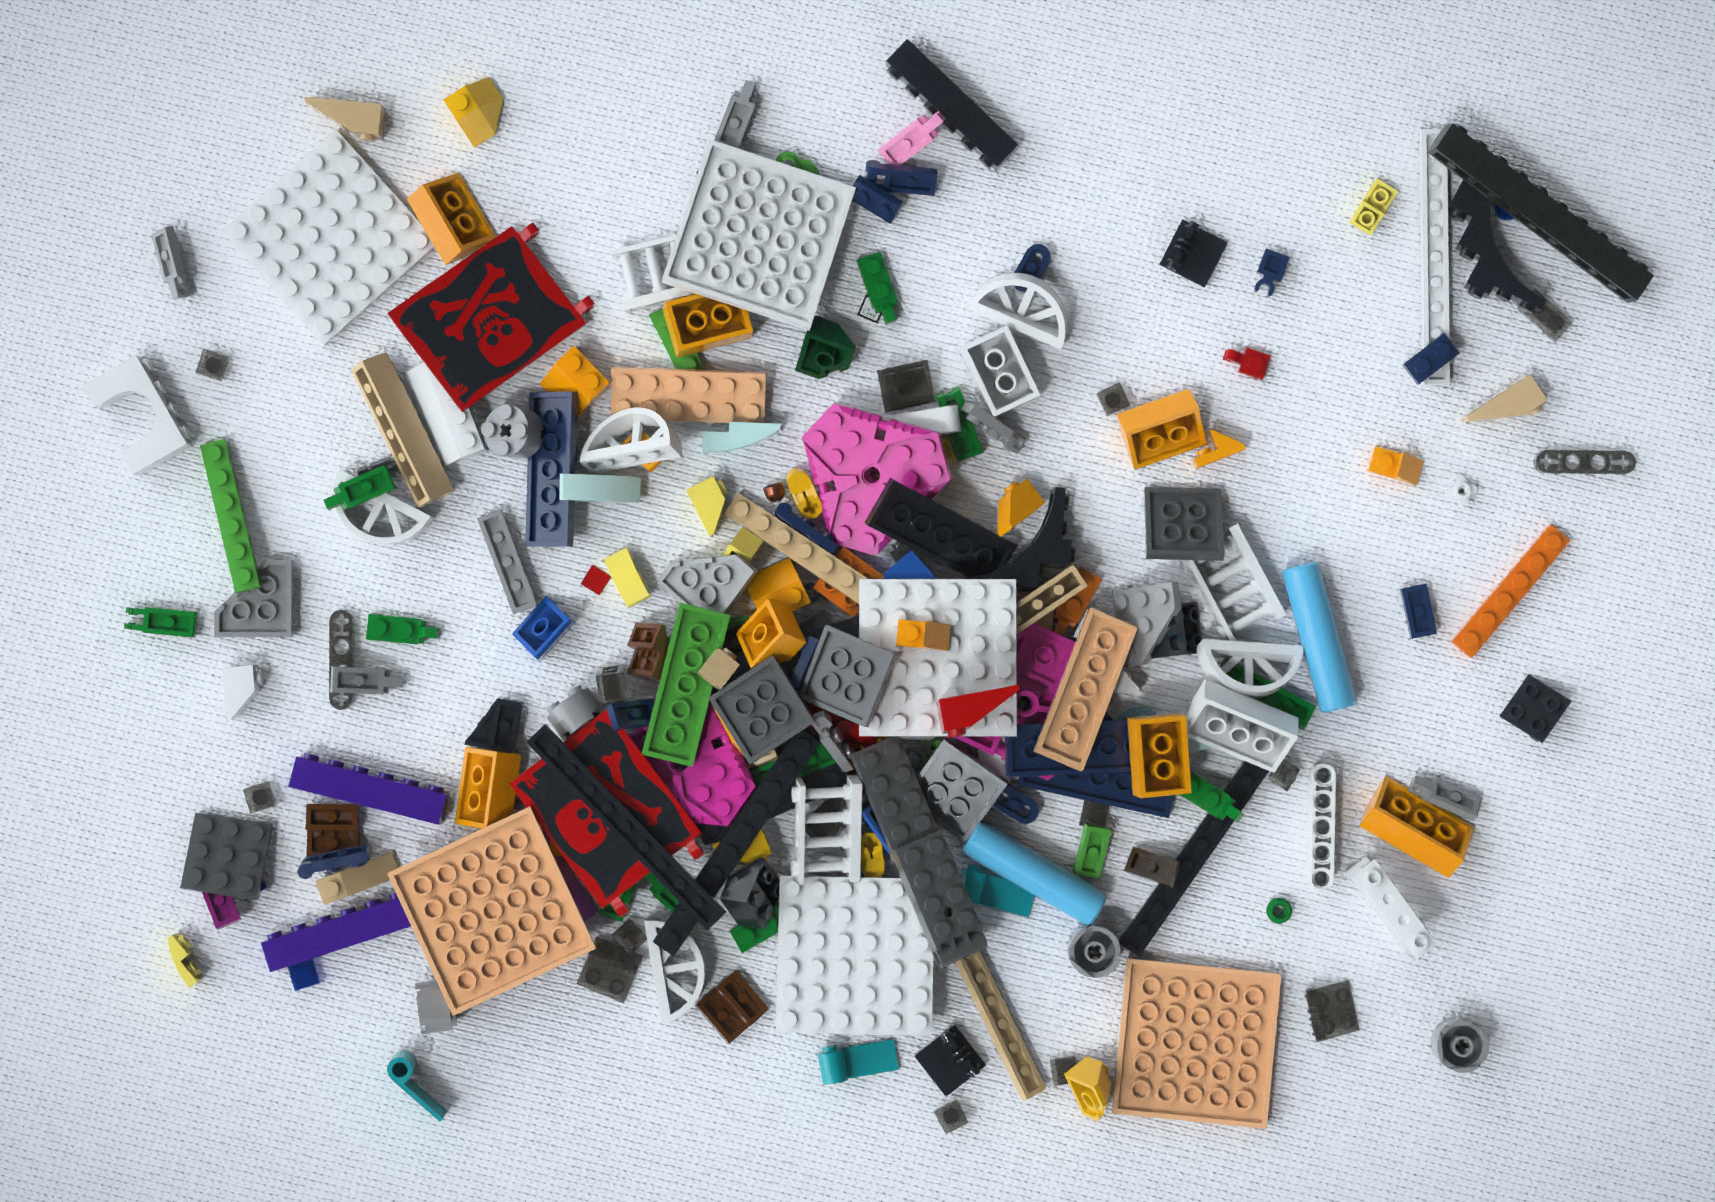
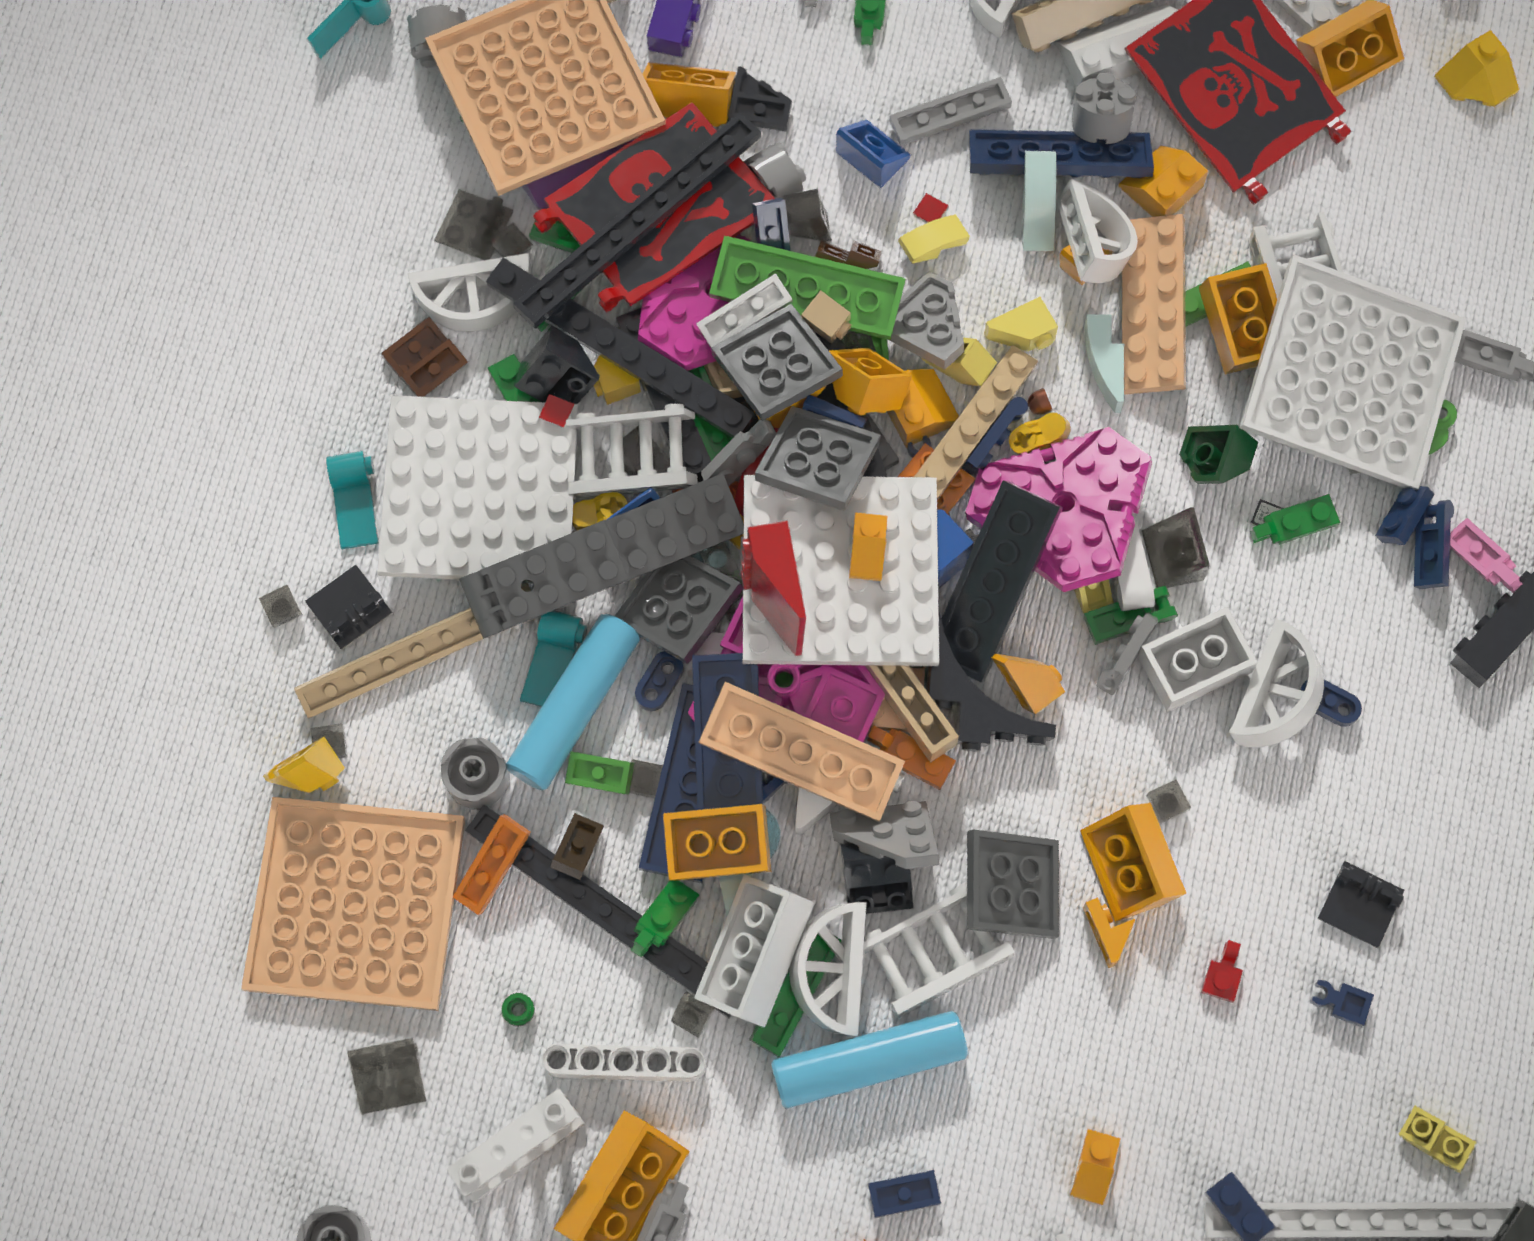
camera: 95 degrees right, 15 degrees down
none -> orange plate [453,814,531,915]
none -> red sticker [539,394,575,428]
none -> white plate [696,274,793,347]

